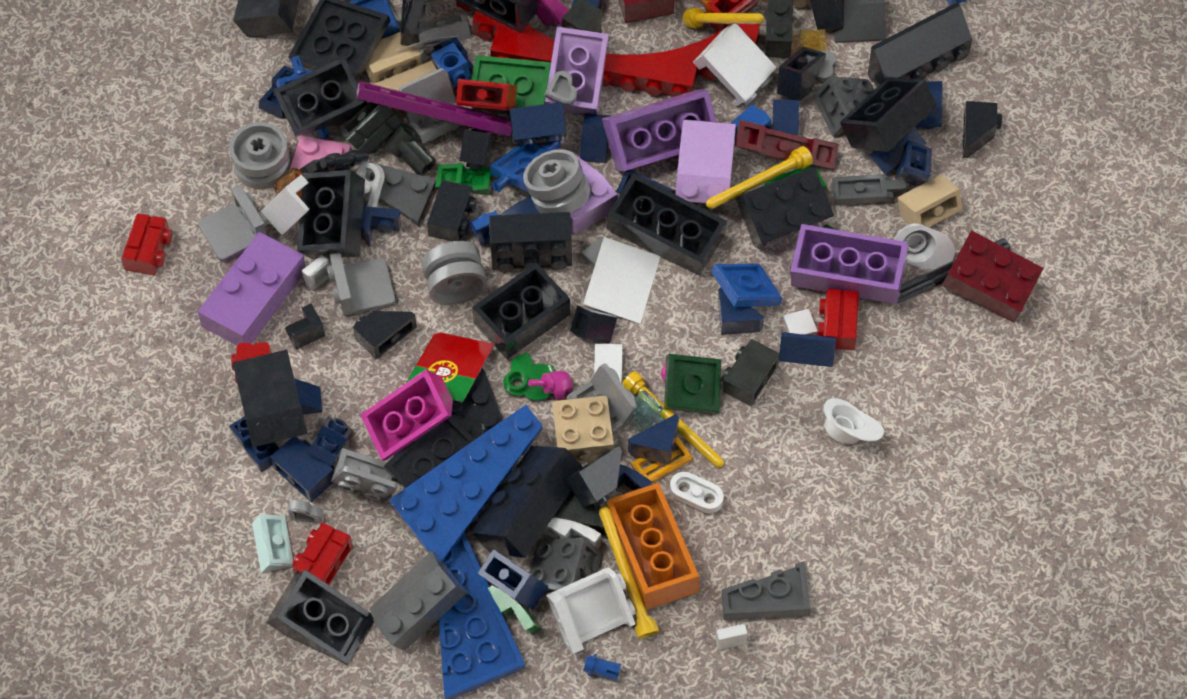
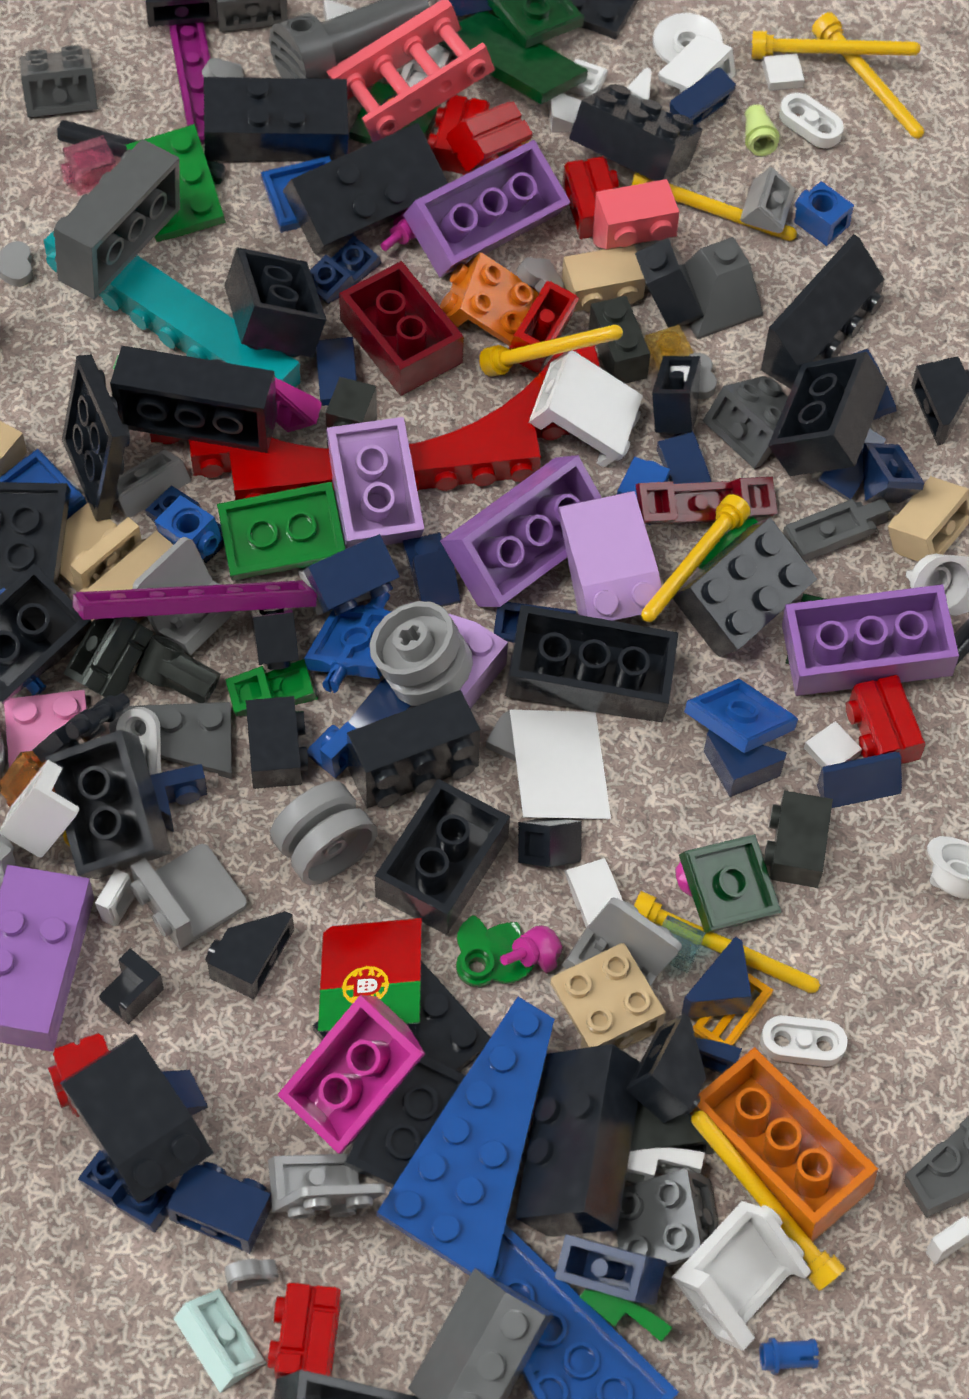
camera: 25 degrees left, 0 degrees up
dark blue slope [307,416,352,466] -> none
white sticker [395,36,457,51] -> none
red brick [456,79,517,111] -> none
light grey tile [544,71,577,106] -> none

